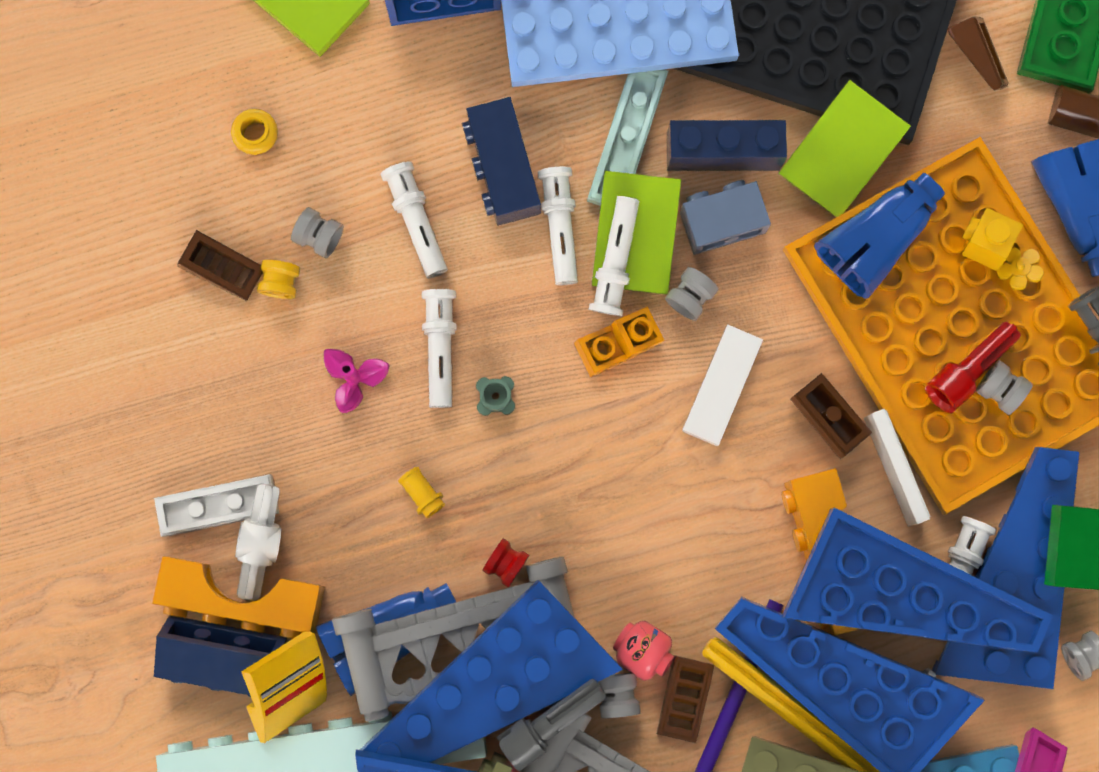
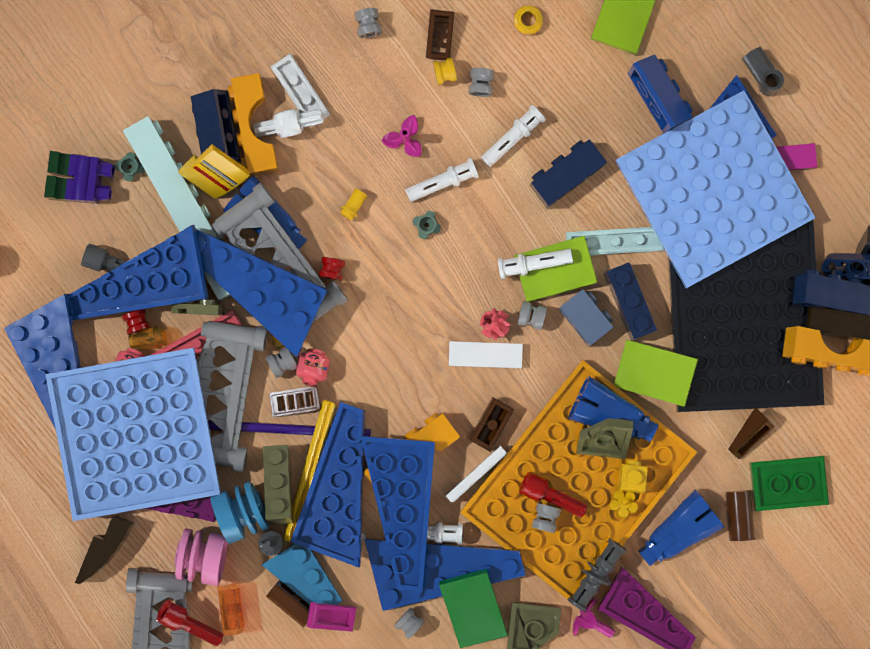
camera: 65 degrees right, 5 degrees up
dark grey piece [497,679,606,771] -> none
white pin [538,166,578,285] -> none
light orange slope [574,306,665,377] -> none
none -> light grey wheel [354,8,382,38]
none -> coral gear [480,308,511,340]
none -> olive plate [576,418,633,459]

